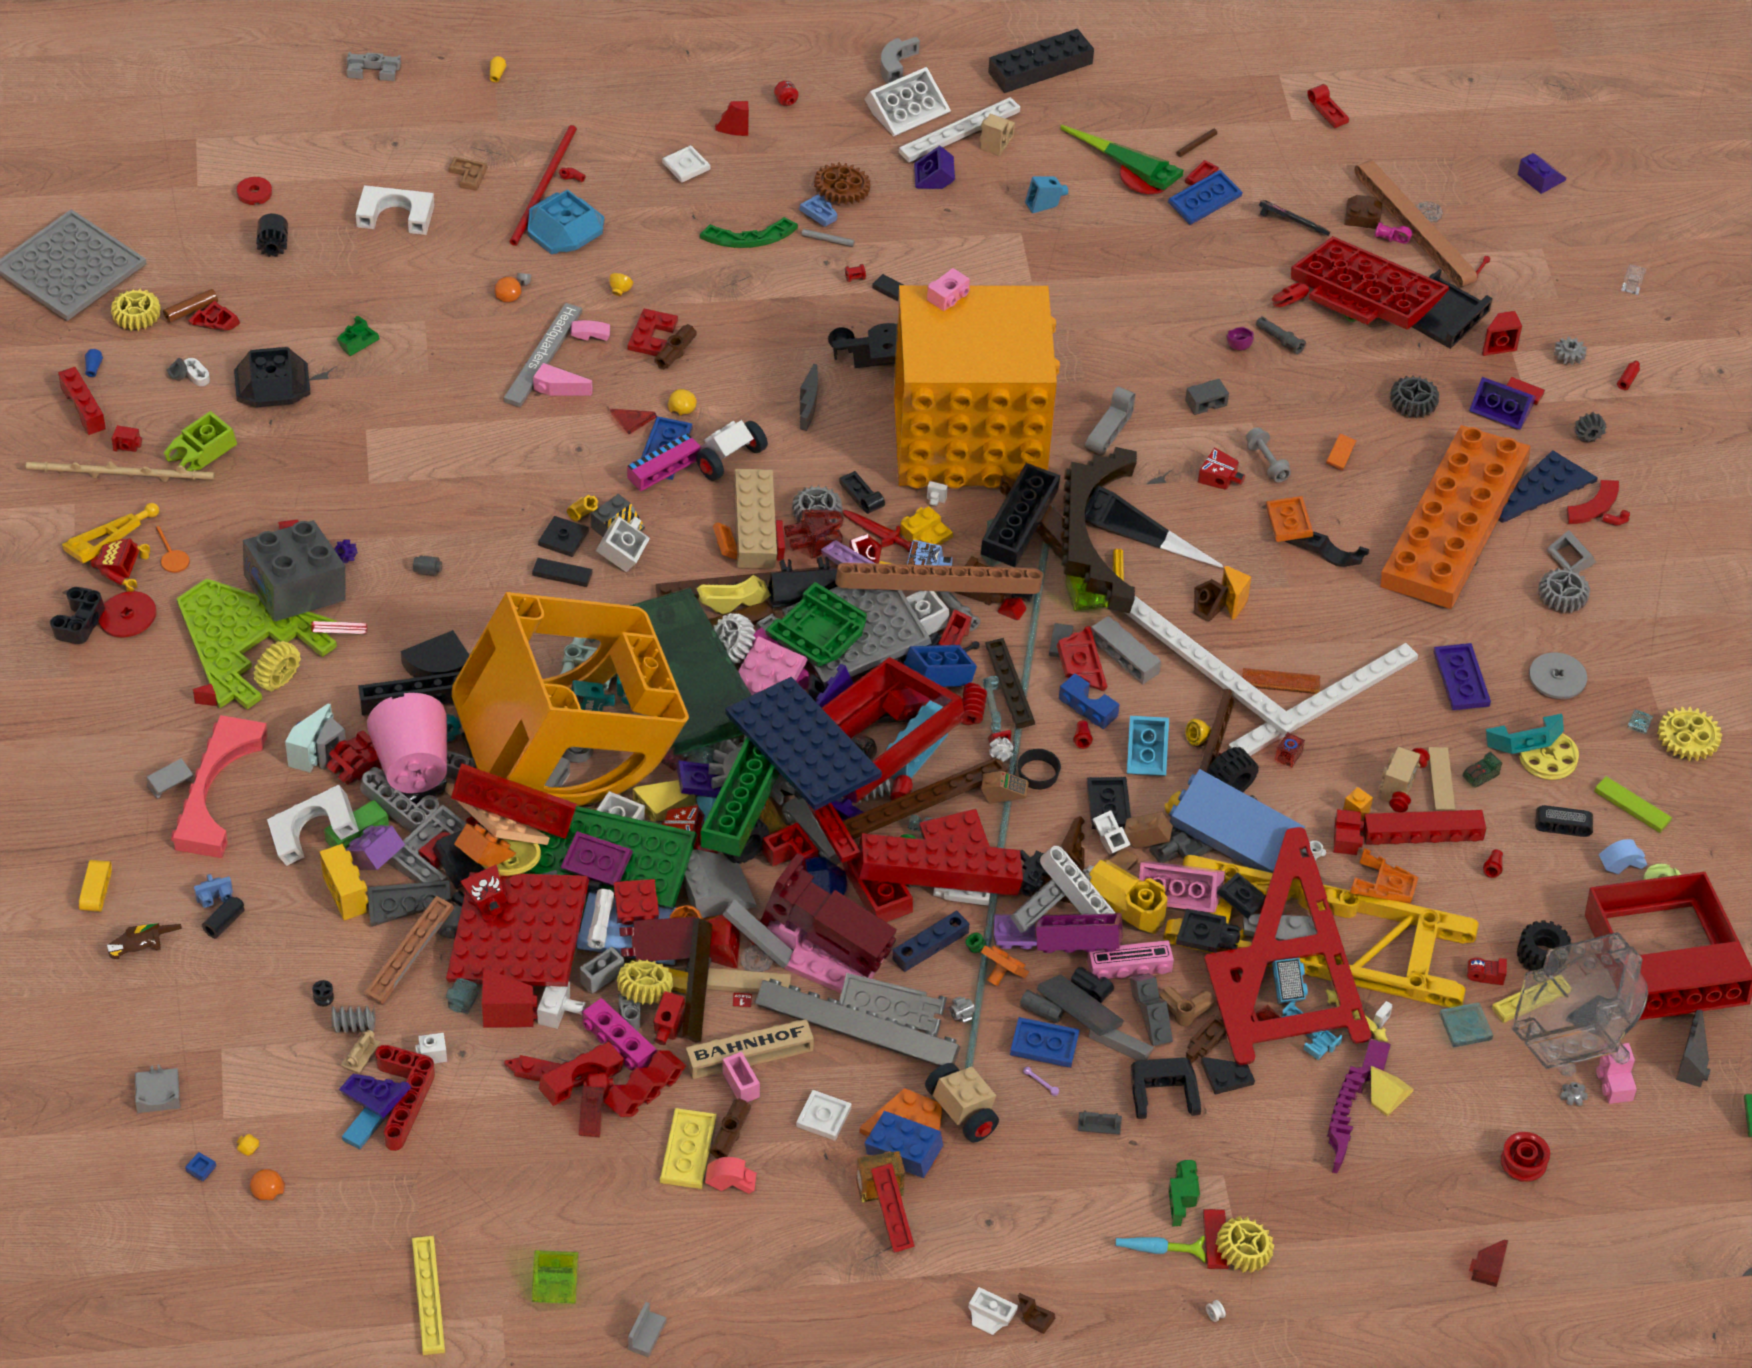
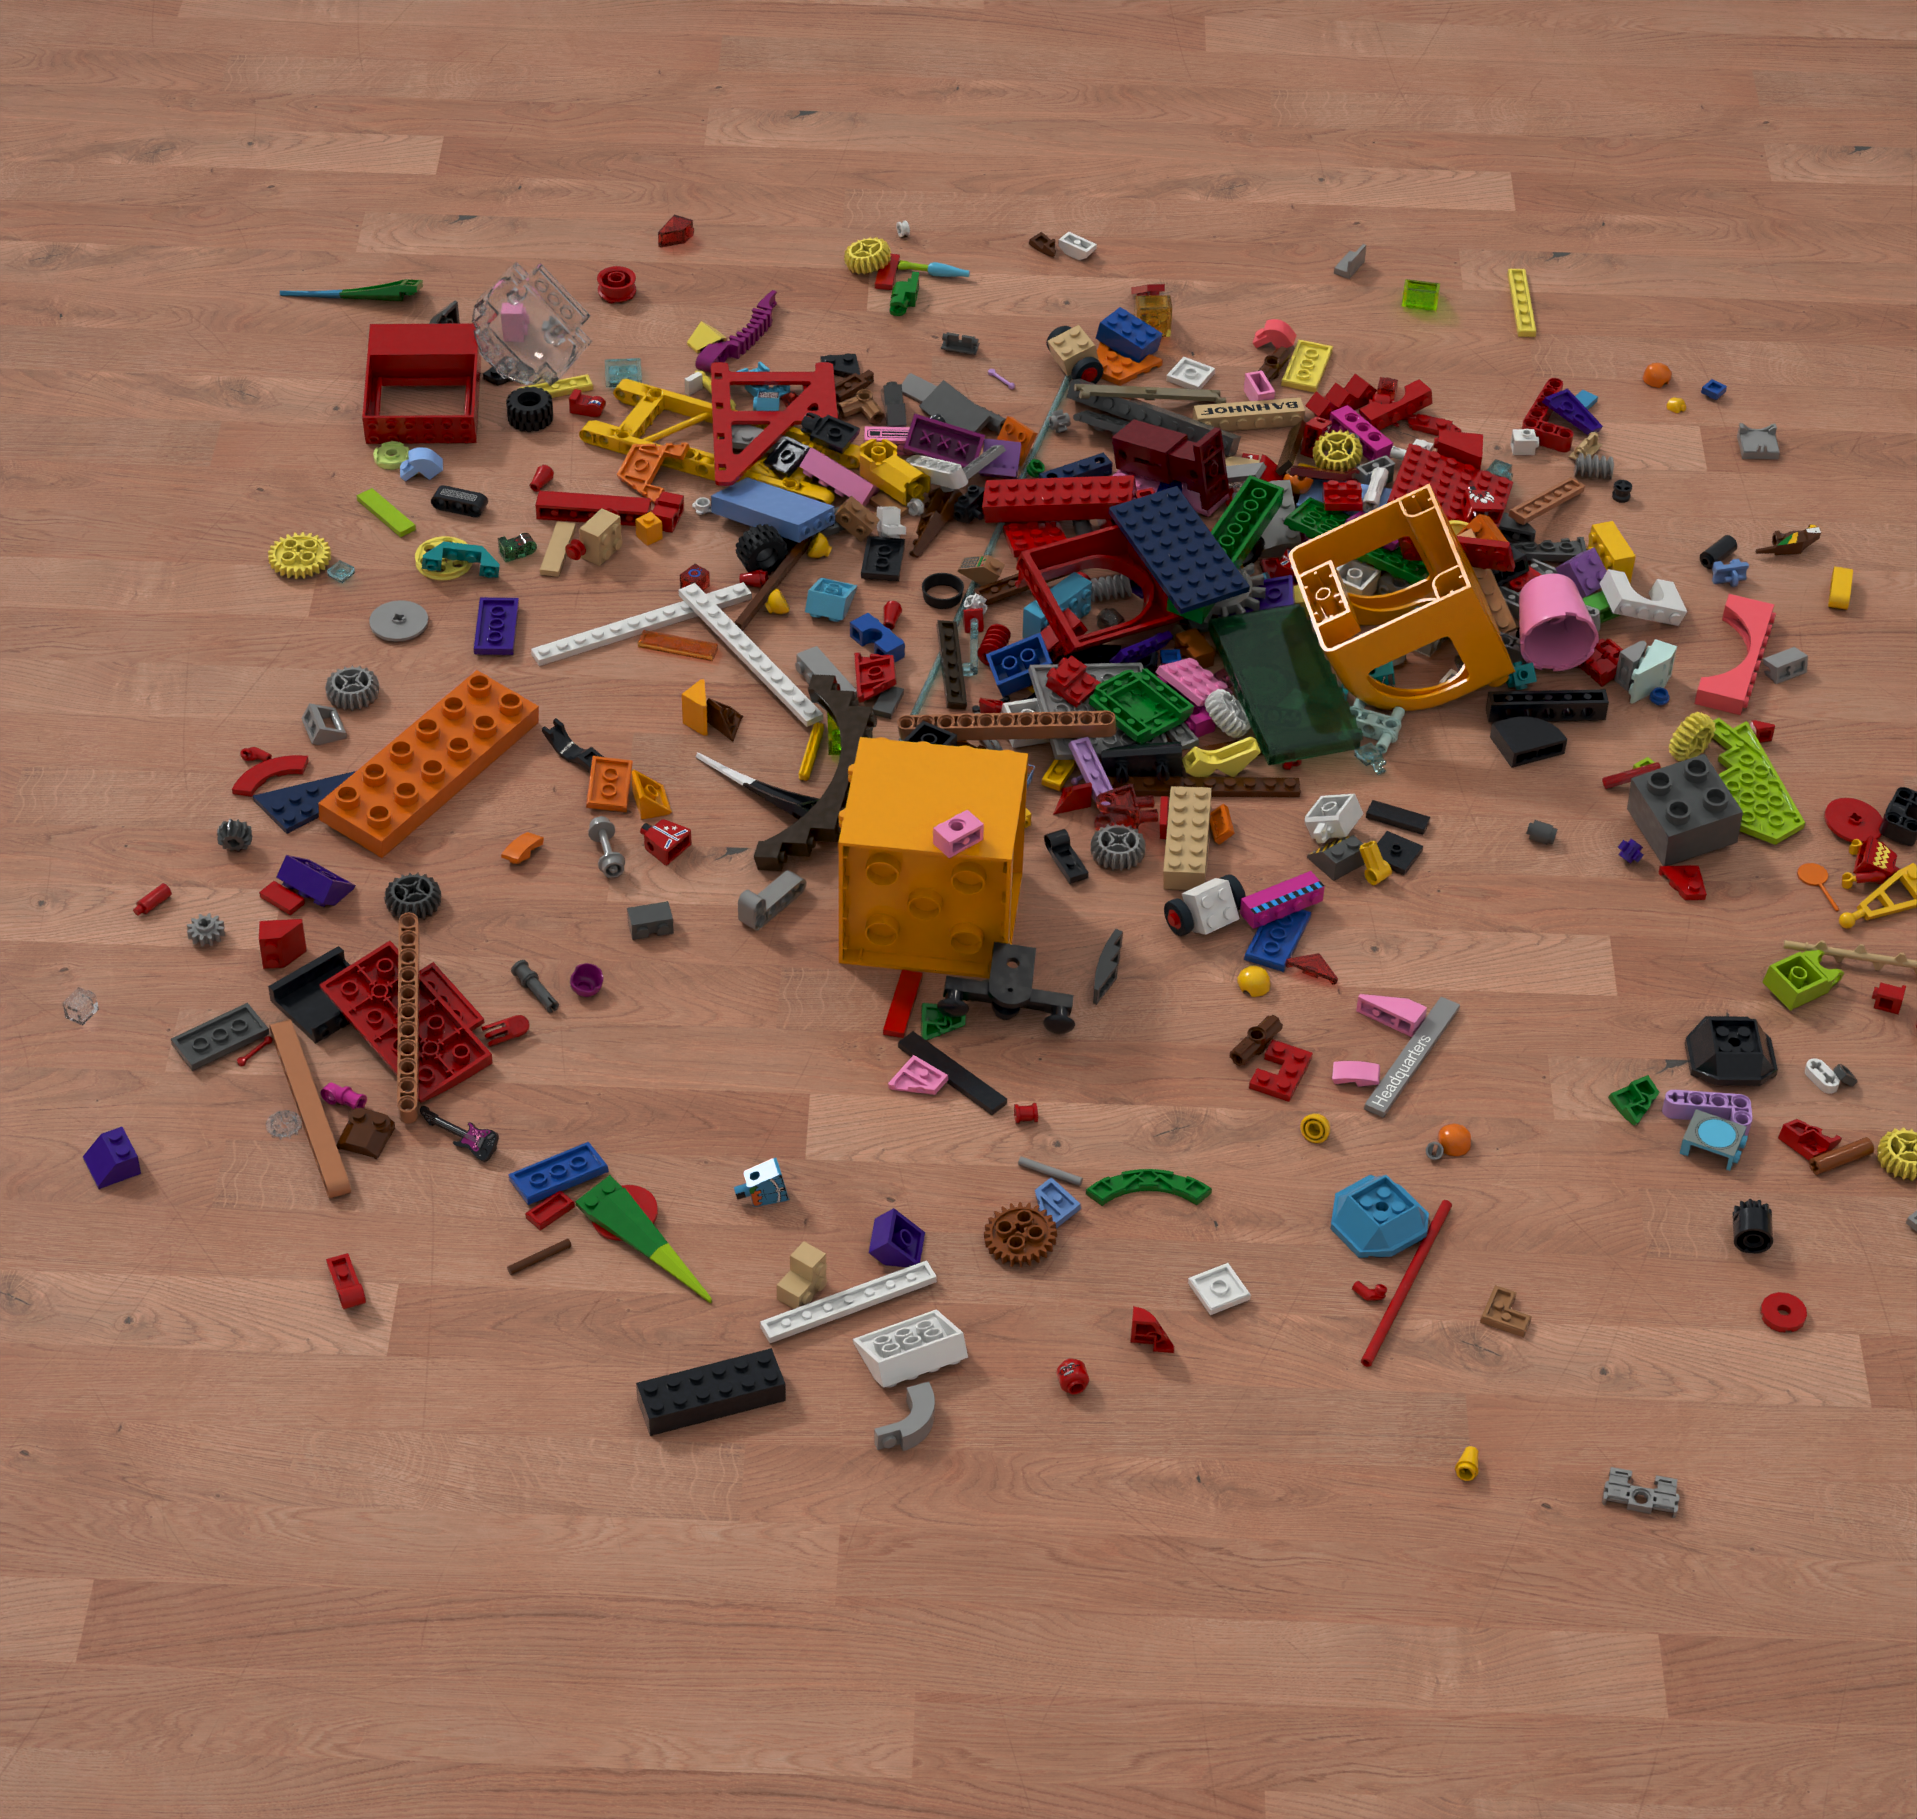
camera: 170 degrees left, 5 degrees down
white arch [356,185,434,235] -> none
red sword [843,510,912,552] -> none
blue plate [1010,1017,1080,1068] -> none
black connector [1131,1058,1201,1119] -> none
none -> dark grey plate [171,1003,269,1071]
none -> nougat beam [397,912,420,1124]
none -> light orange slope [631,769,672,820]
none -> red plate [1045,656,1101,708]
none -> dark tan piece [1074,384,1226,404]
none -> lavender beam [1662,1090,1752,1136]
none -> panel [1680,1109,1748,1171]

